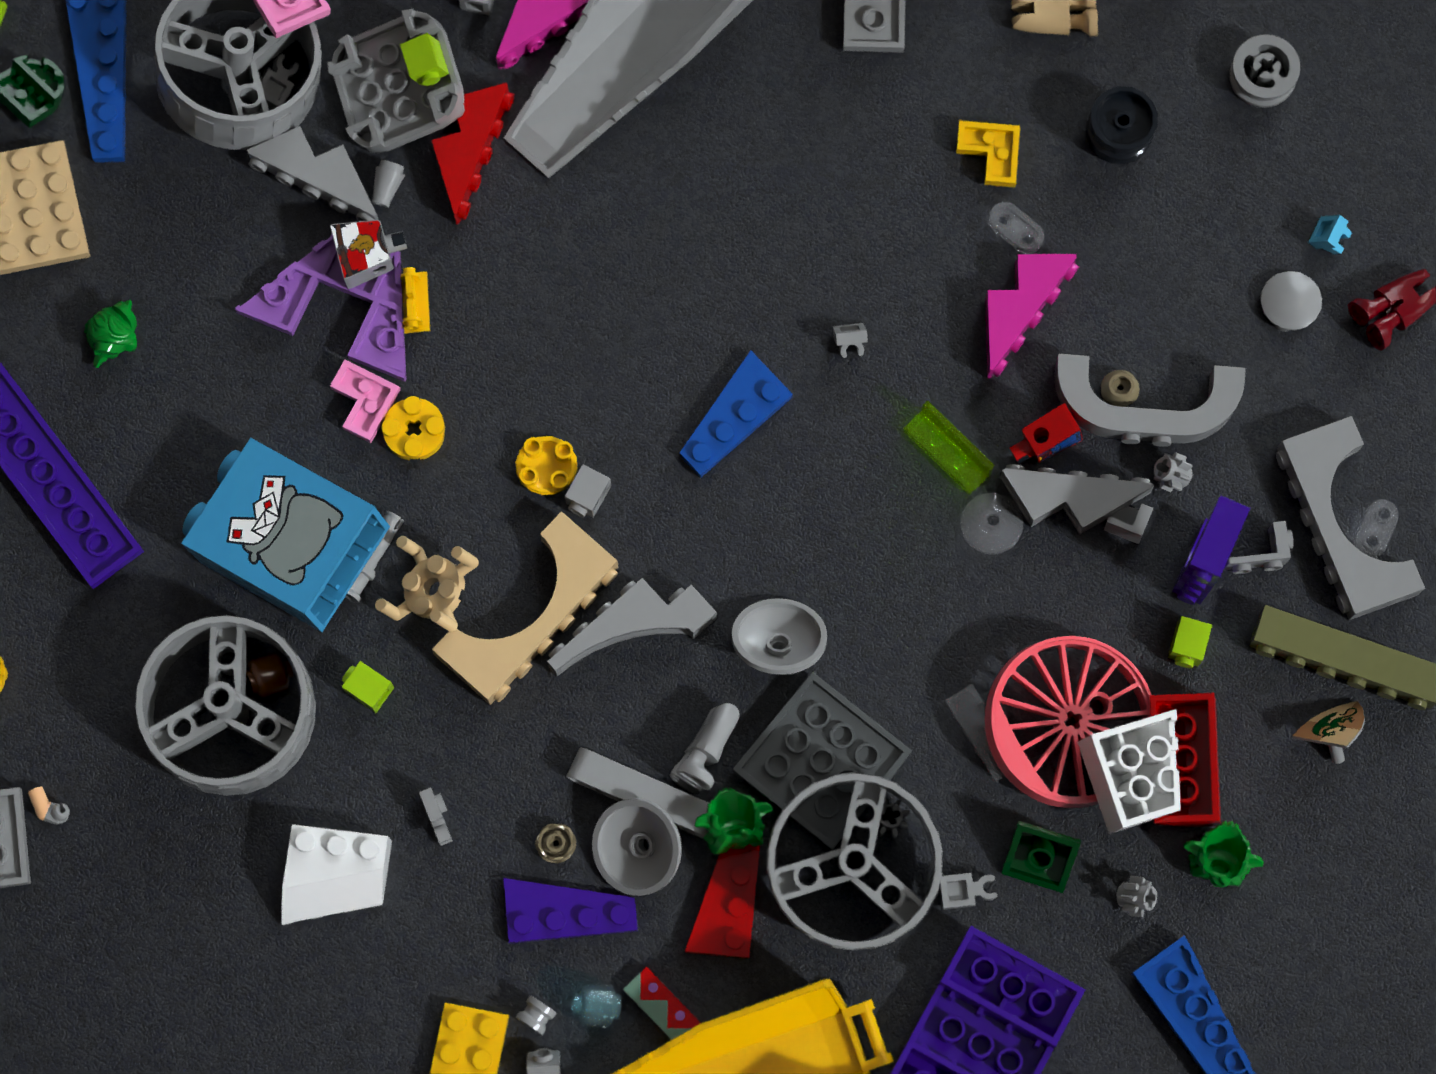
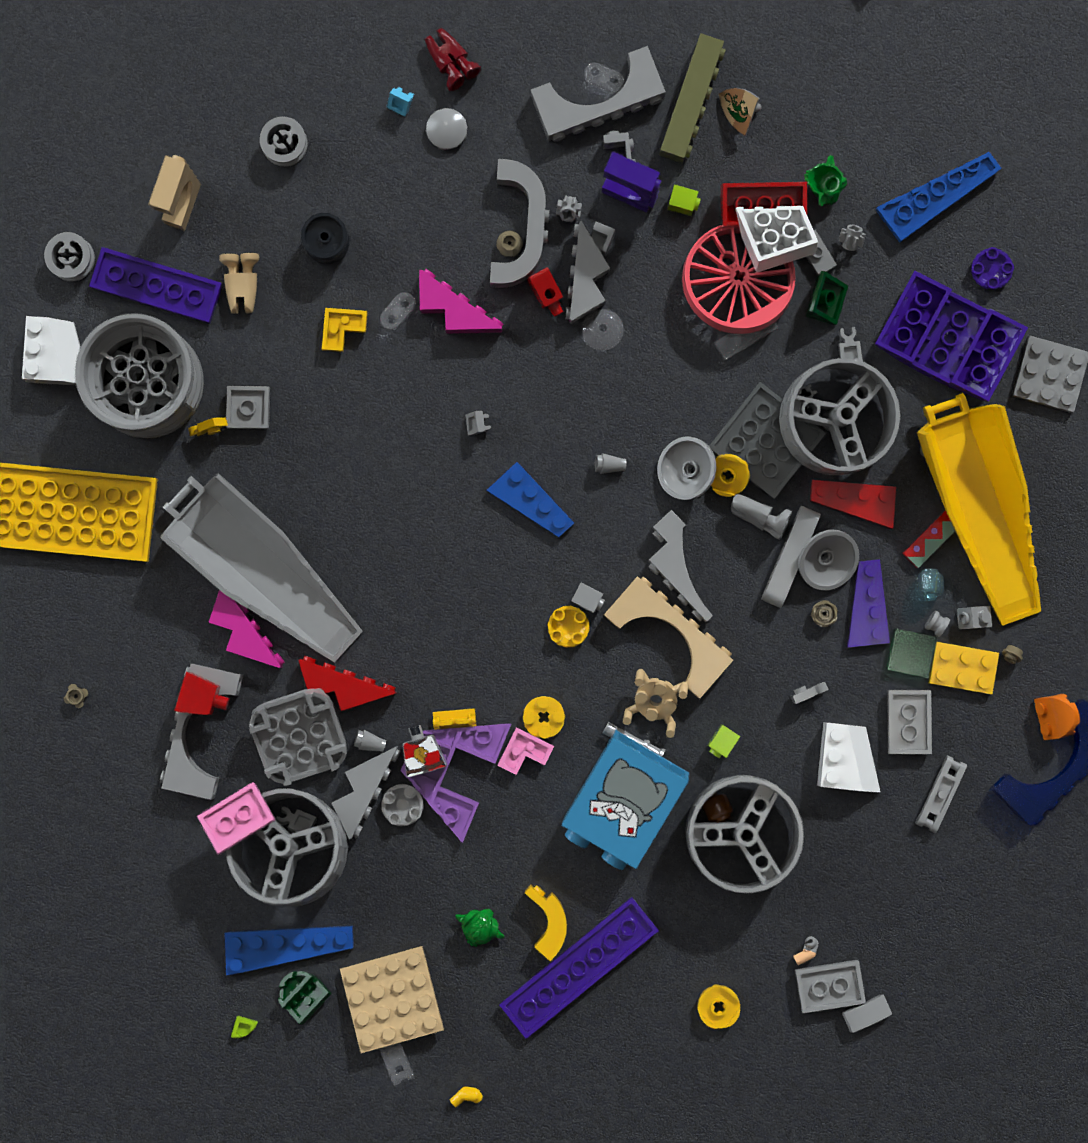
camera: 90 degrees left, 10 degrees up
lime brick [400,33,449,86] -> none
green hair [694,787,773,854] -> none
clear neon green panel [903,401,994,495] -> none
none -> light grey dish [381,784,423,826]
none -> yellow arch [525,884,567,961]
none -> light grey cone [595,453,626,474]
none -> yellow plate [711,454,750,497]
none -> light grey plate [806,230,837,276]
none -> clear green tile [886,628,937,678]
none -> light grey plate [887,690,932,754]
none -> light grey plate [915,755,967,833]

